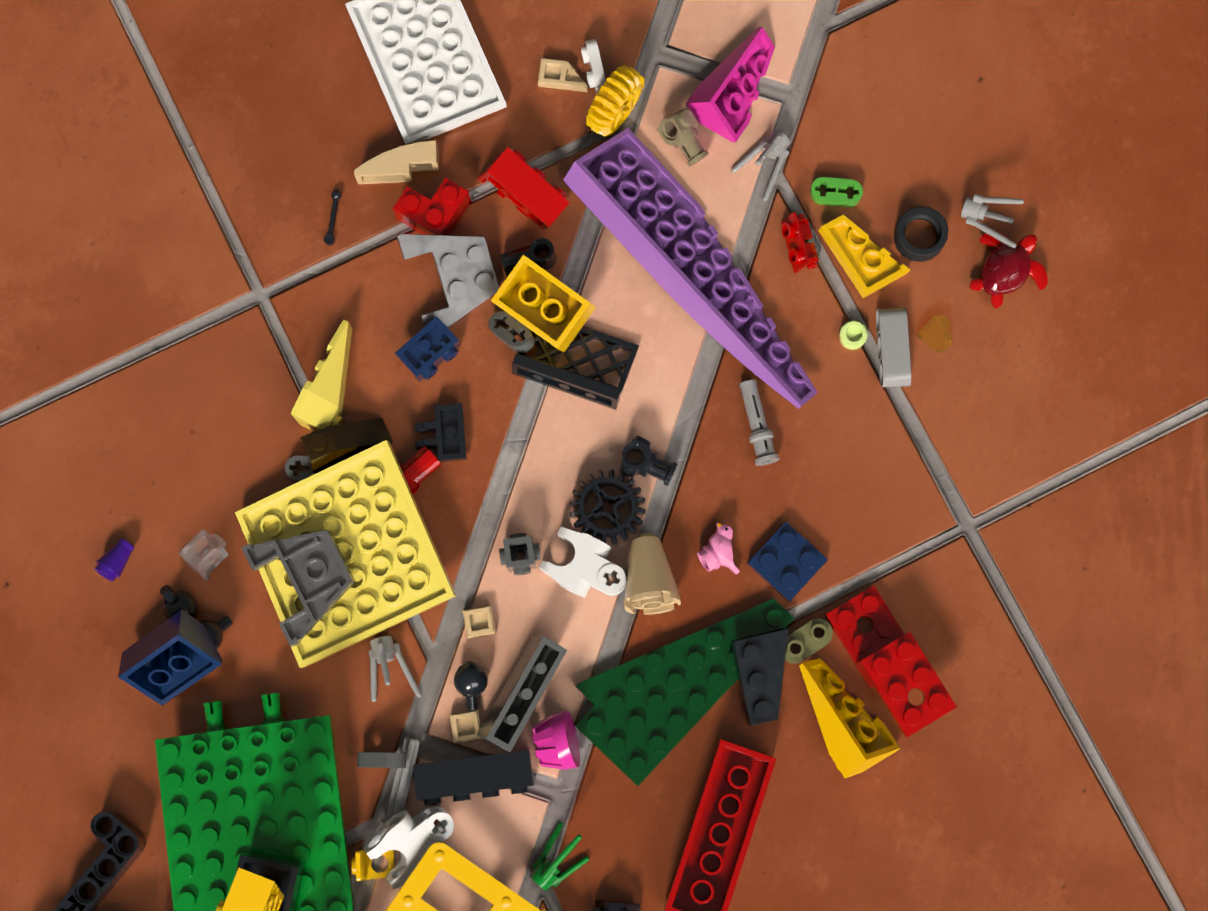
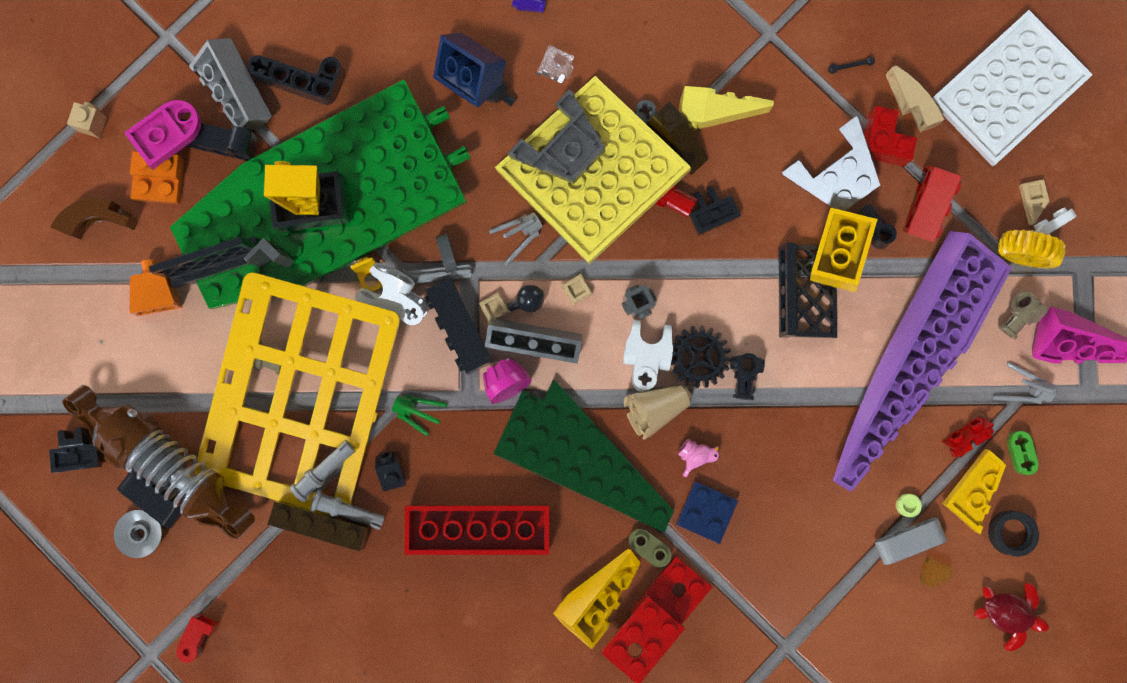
camera: 65 degrees right, 5 degrees up
black piece [160,585,198,619] -> none
dark blue bracket [395,316,460,382] -> none
dark grey beam [488,311,535,353] -> none
black wing [731,628,788,726] -> none
light grey pin [739,380,780,466] -> none
light grey plant [961,194,1024,248] -> none

